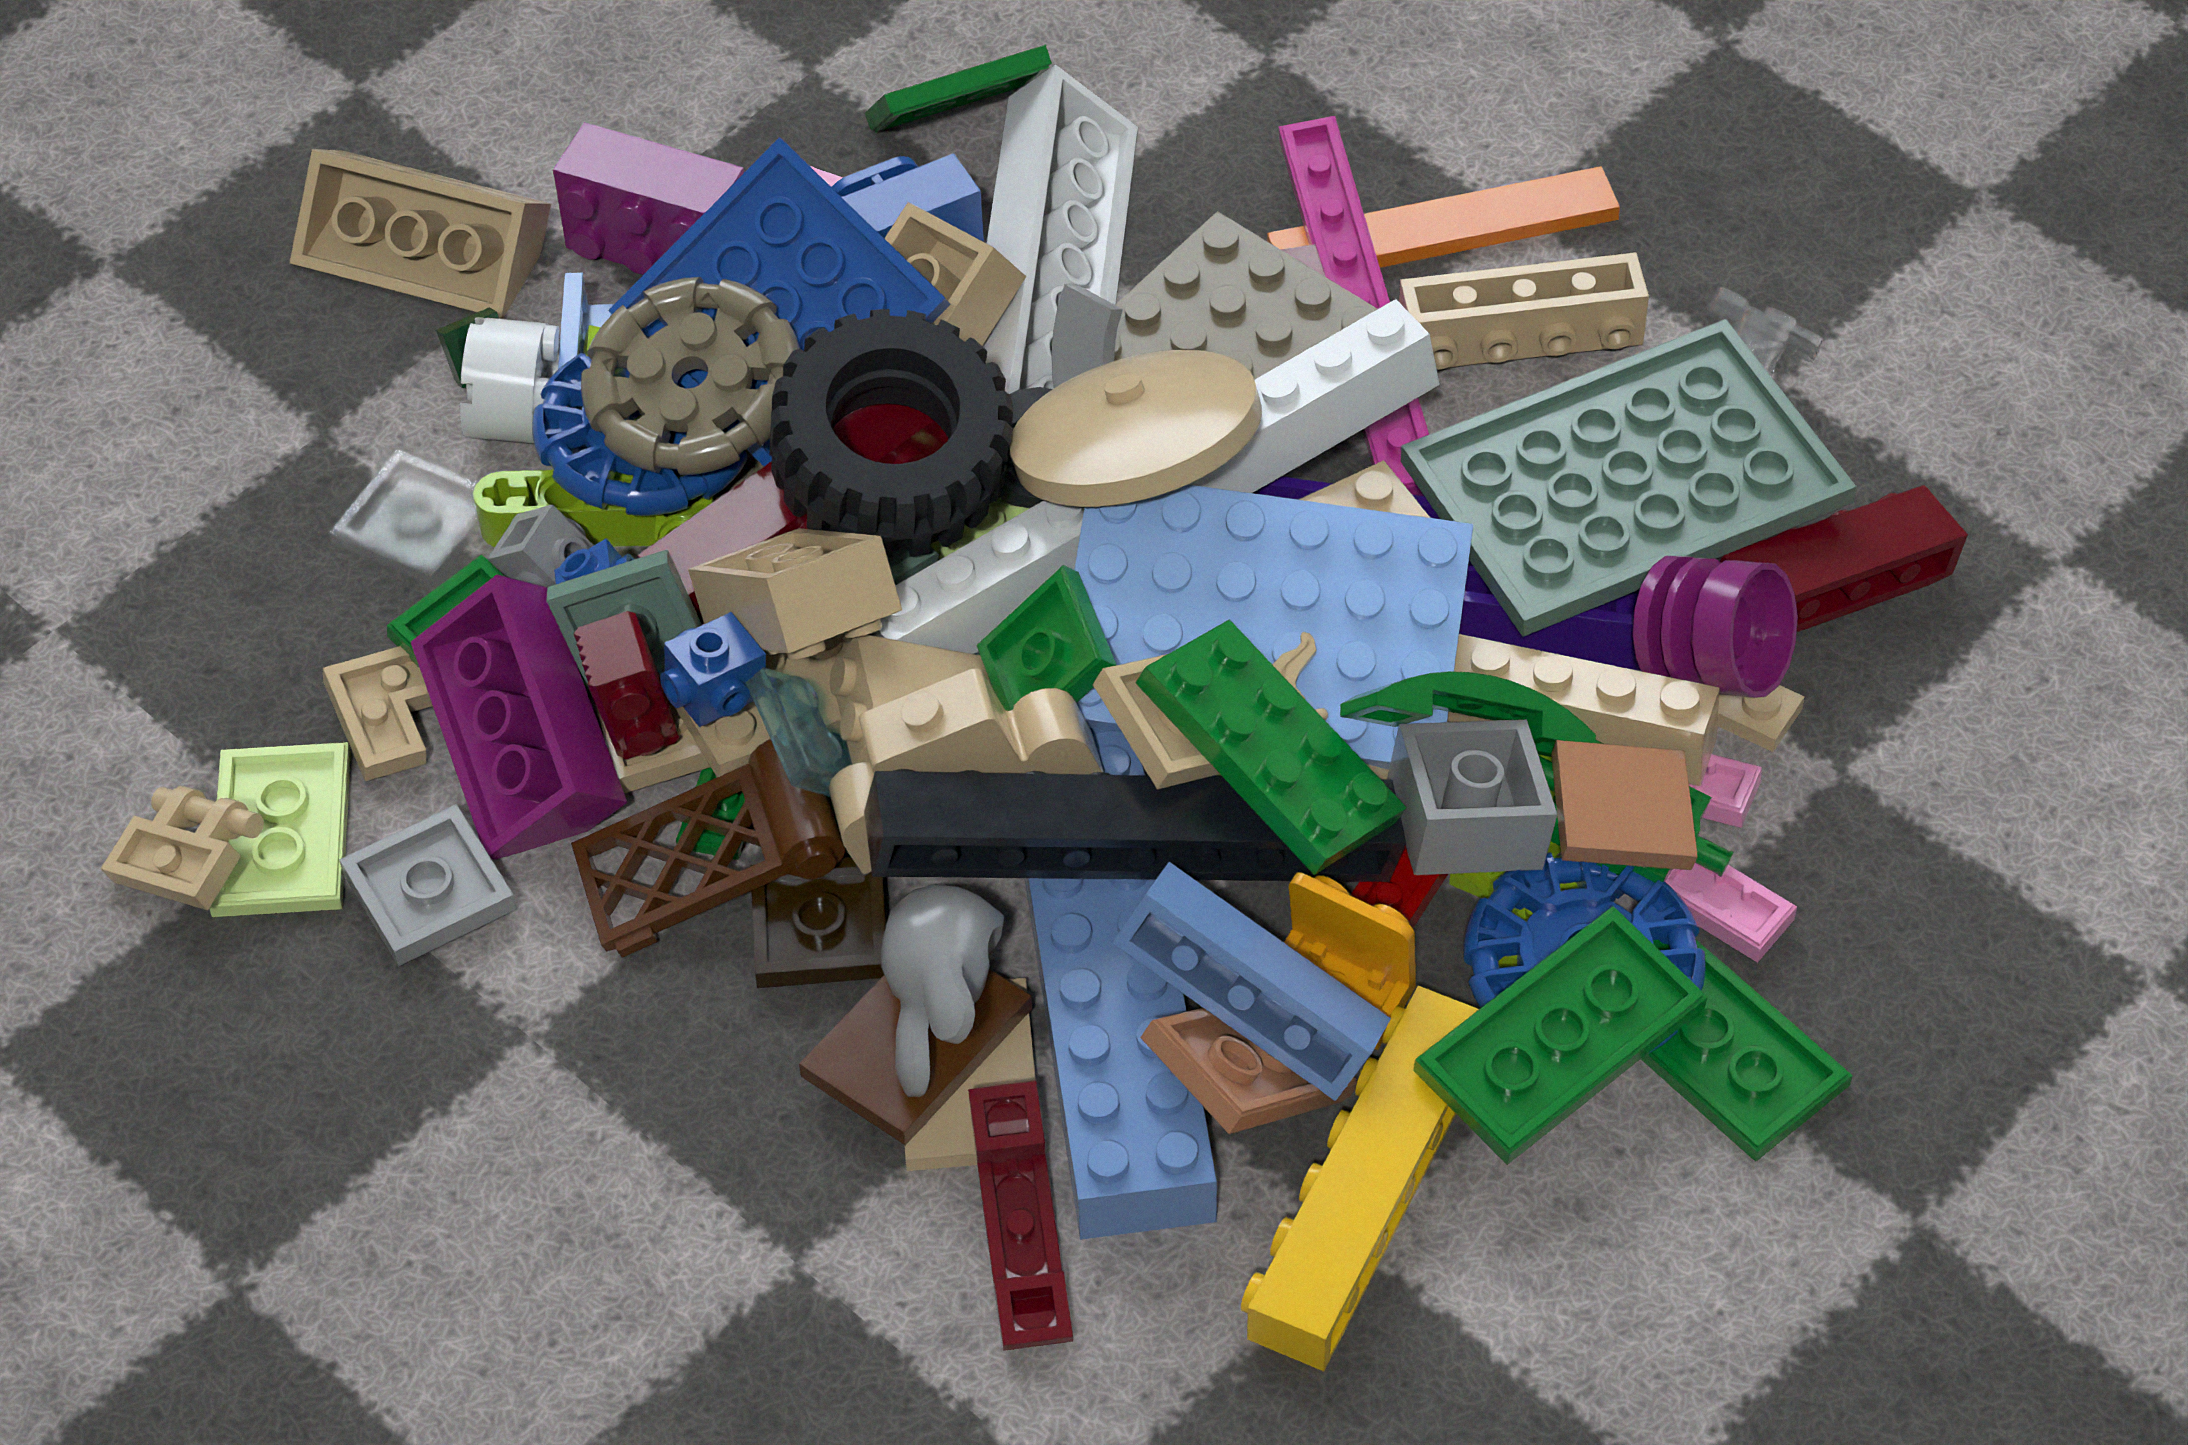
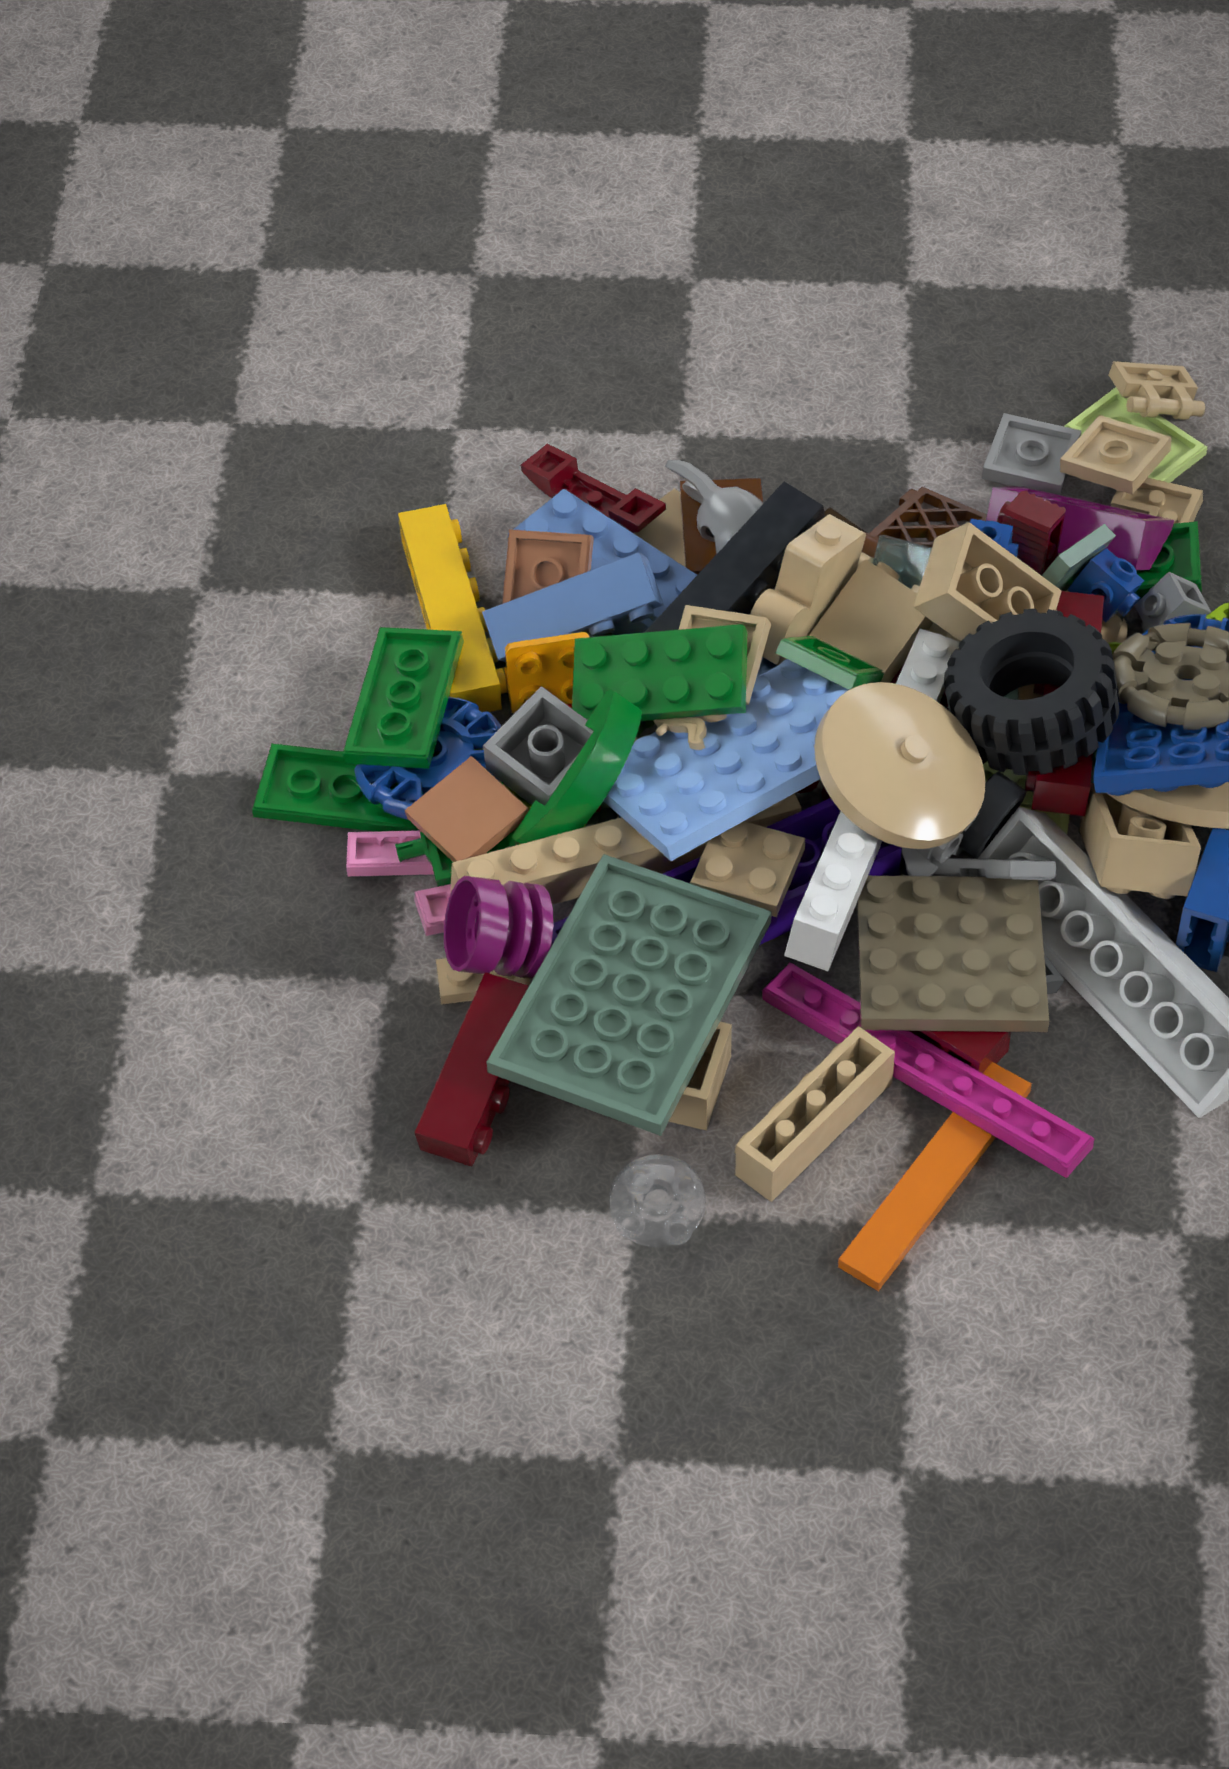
camera: 140 degrees right, 0 degrees up
none -> tan plate [1060,415,1171,495]

